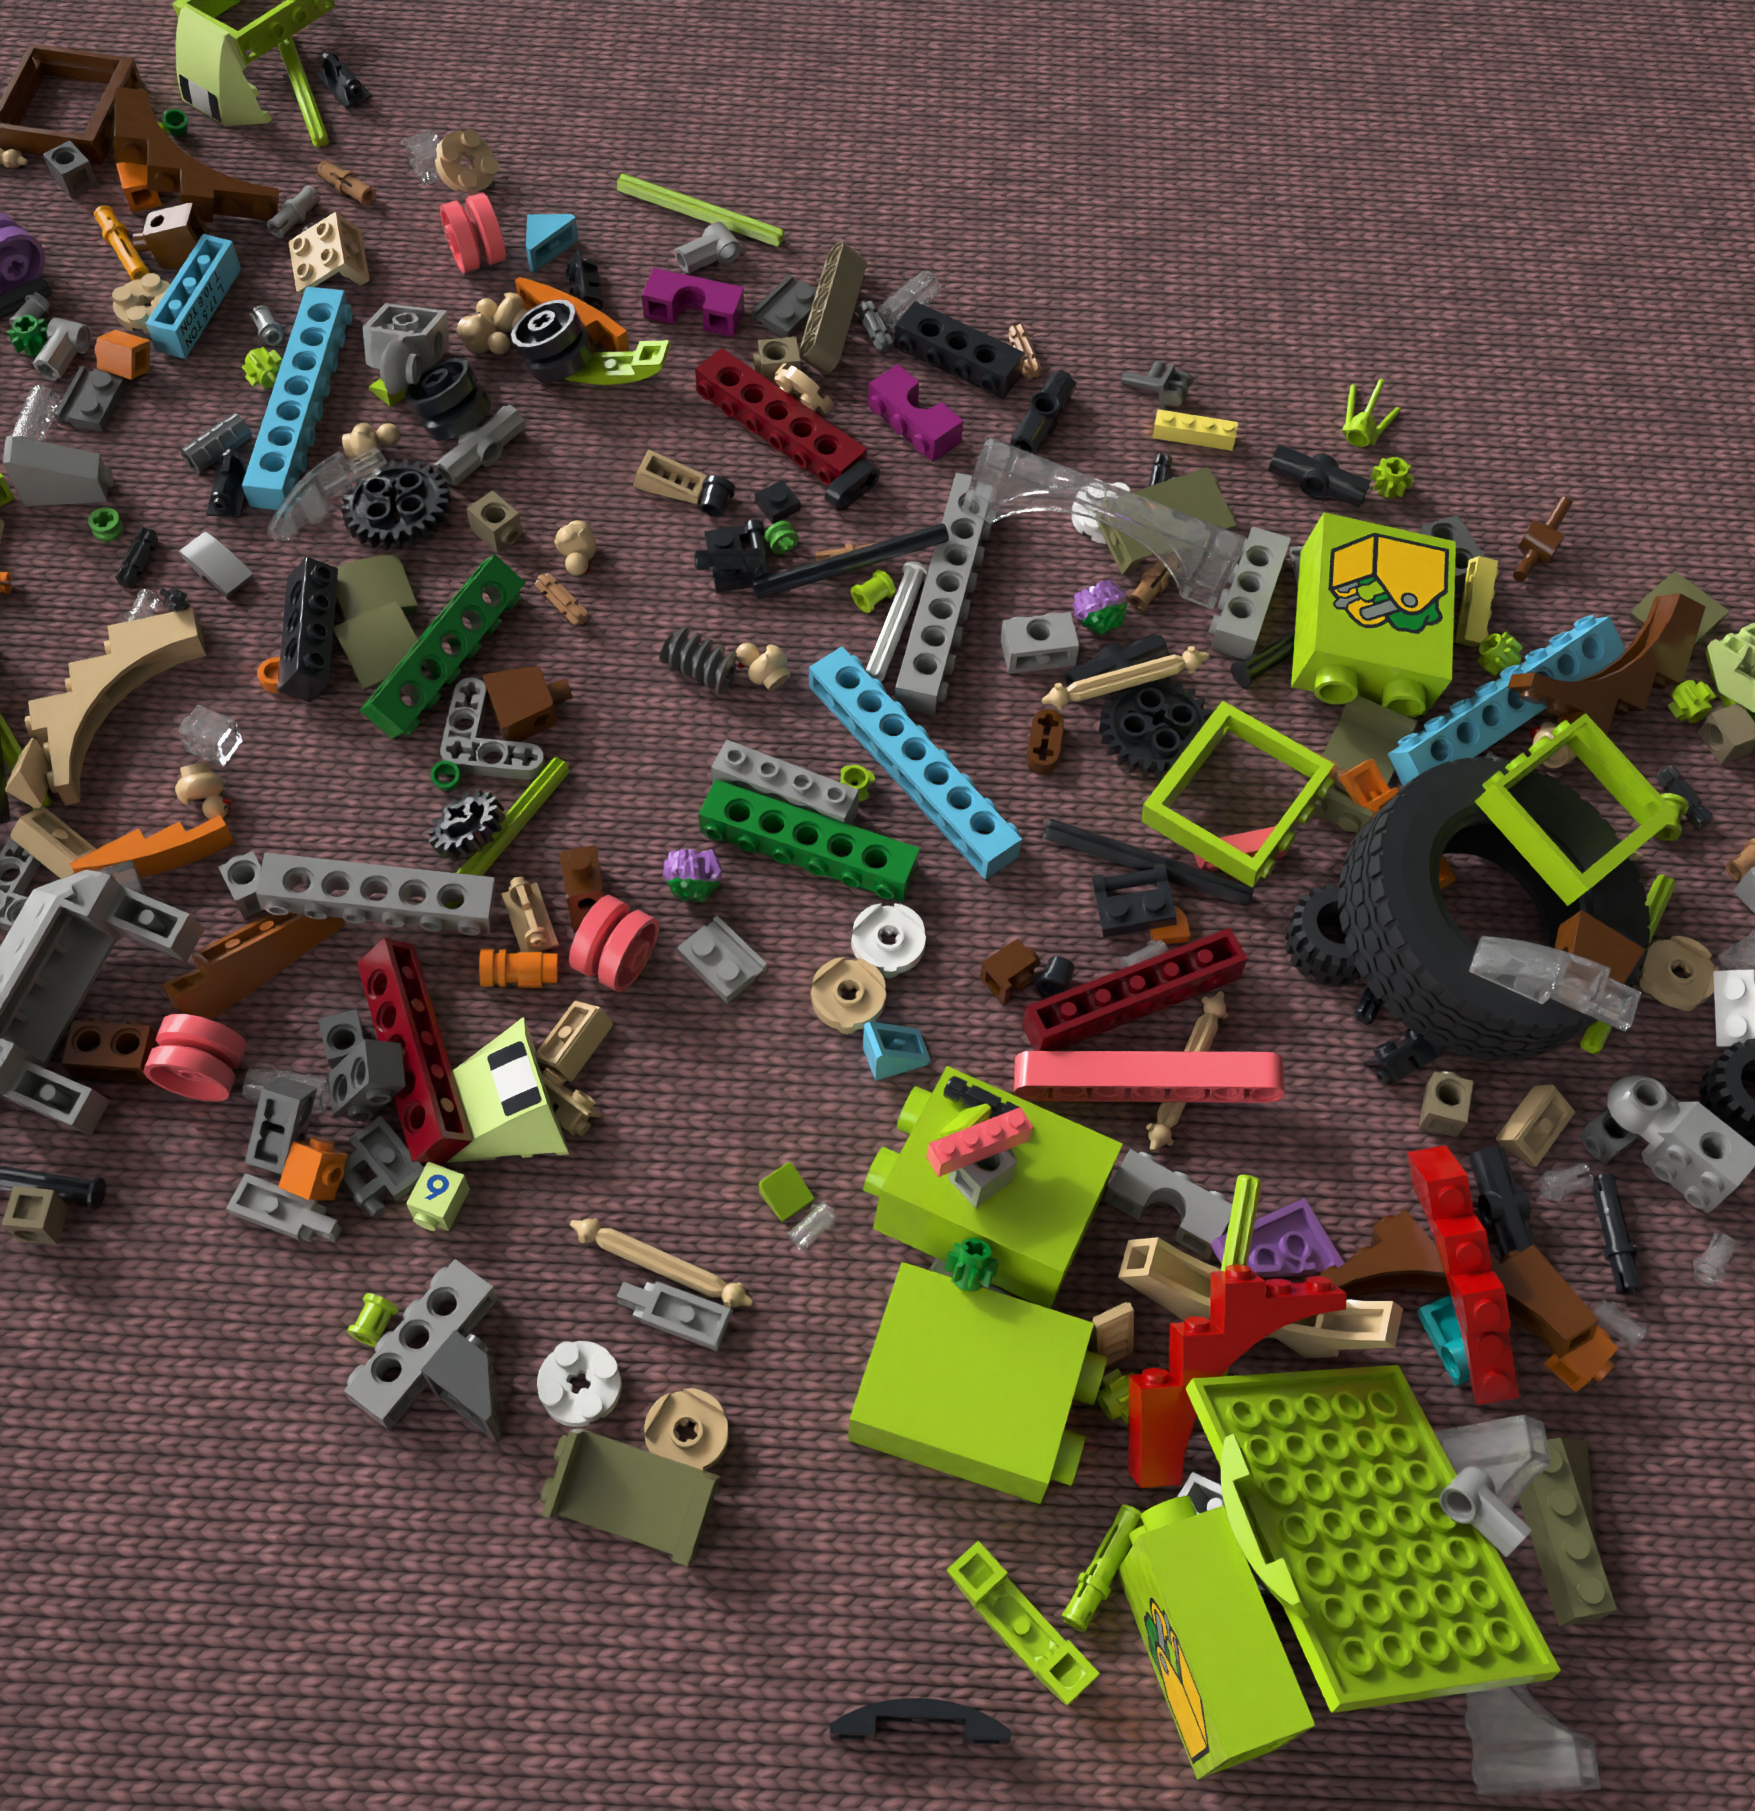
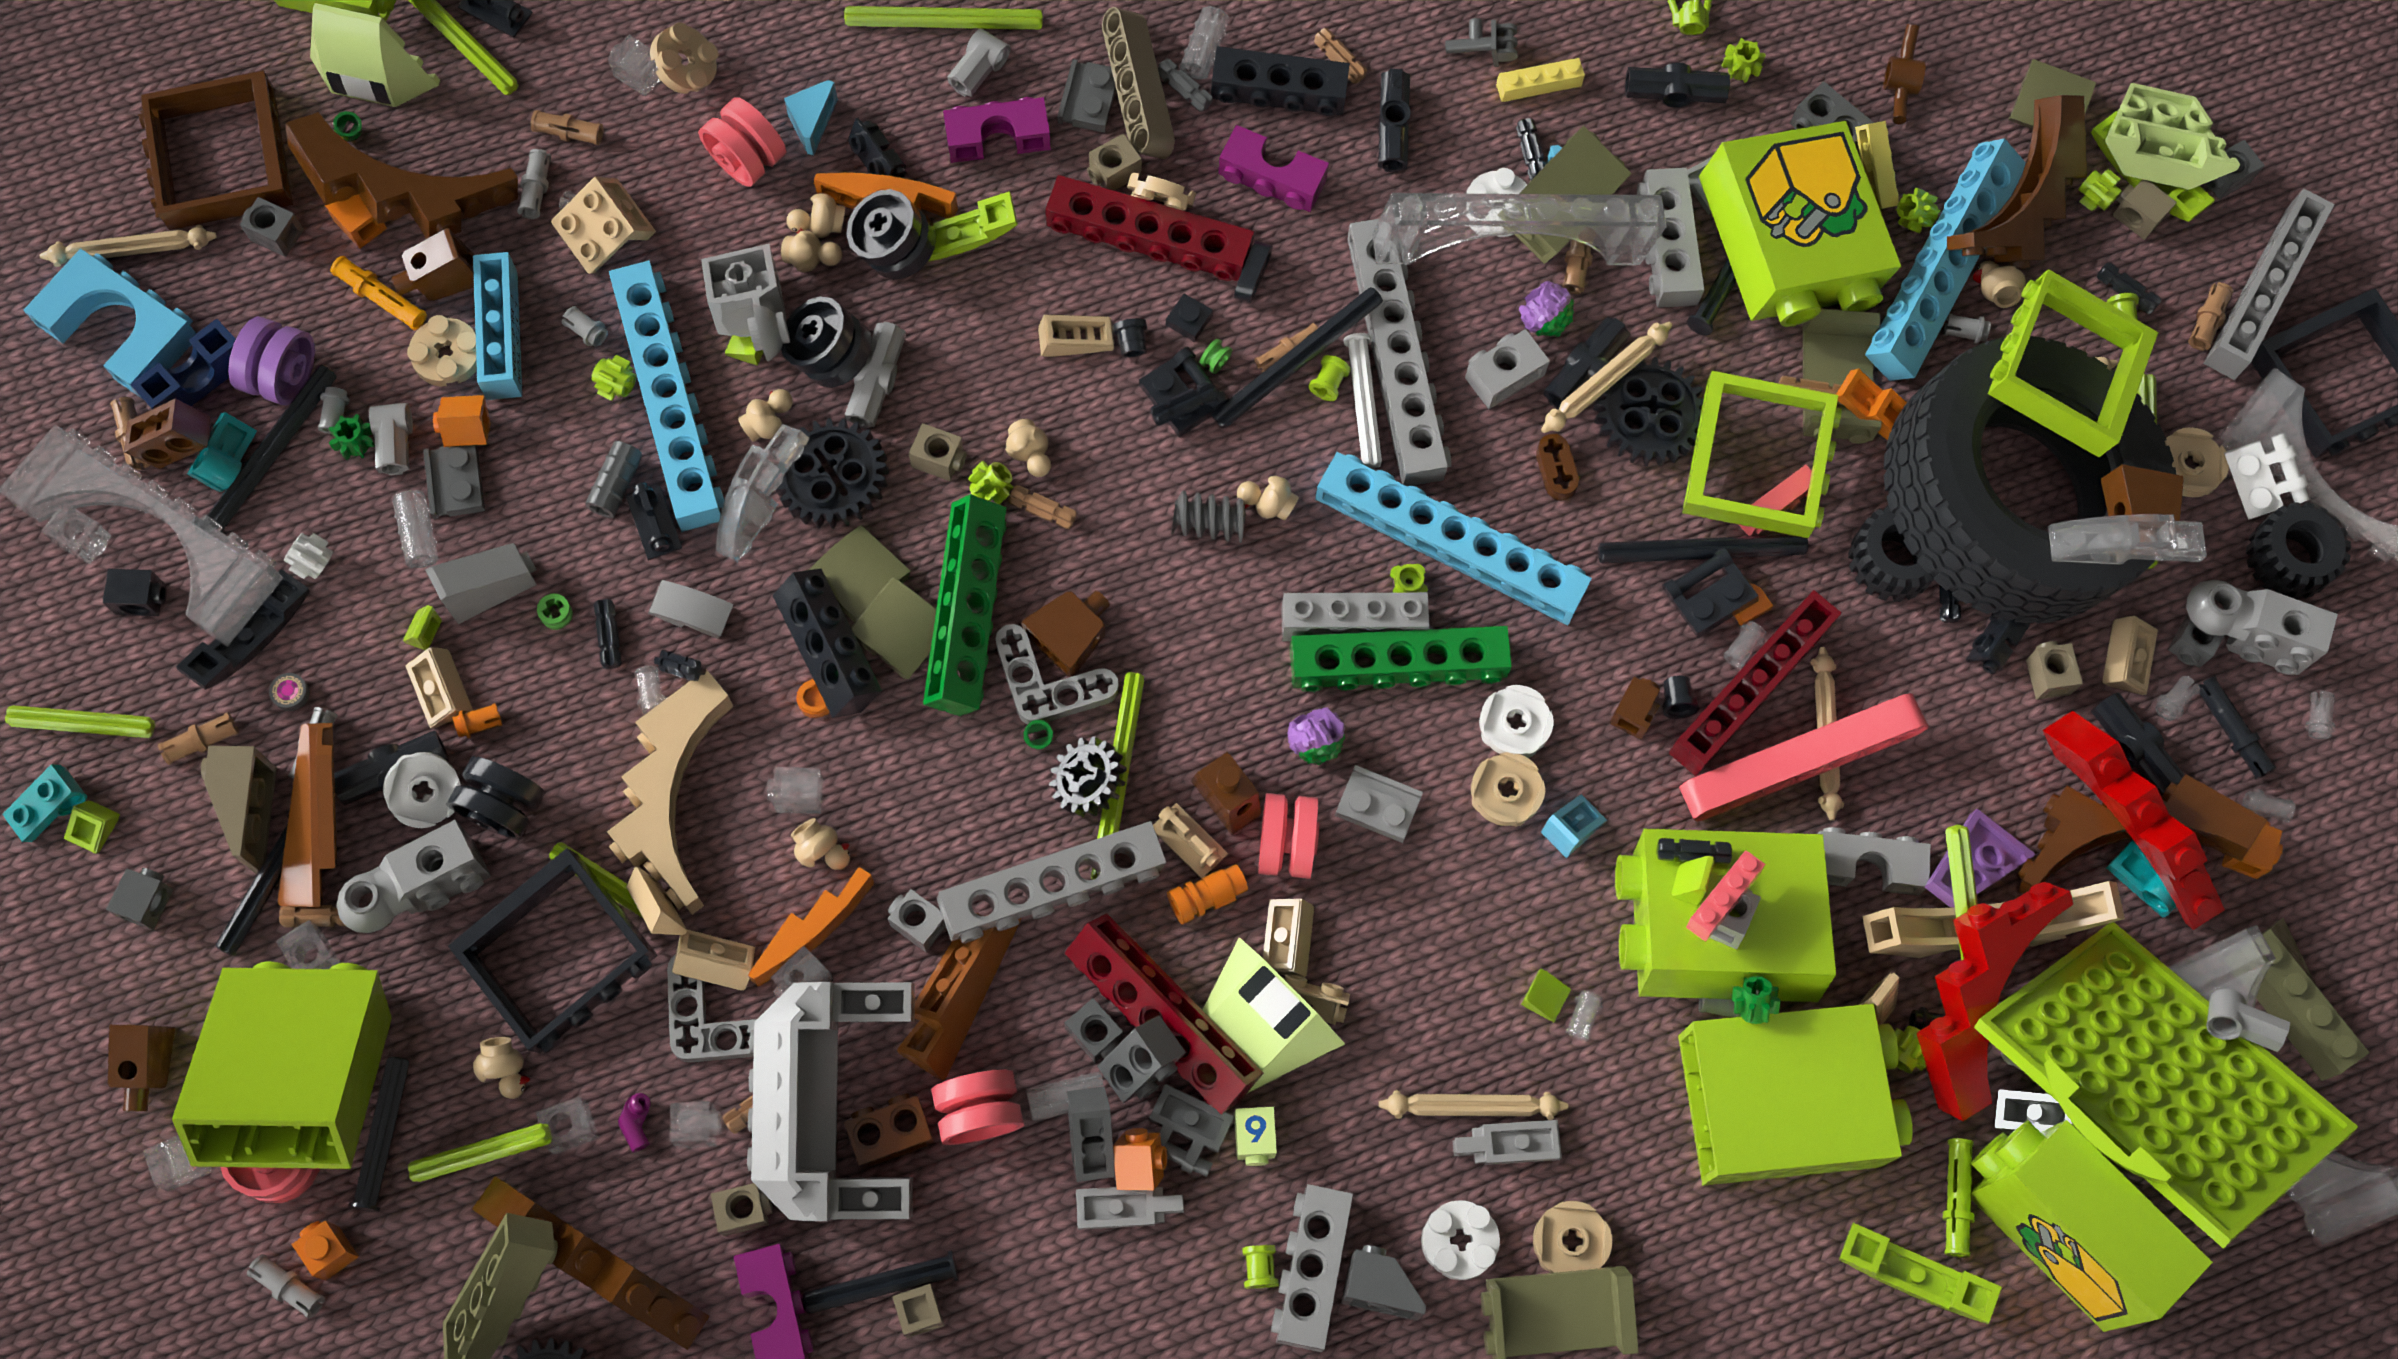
camera: 25 degrees left, 10 degrees up
none -> lime gear [968,461,1013,505]

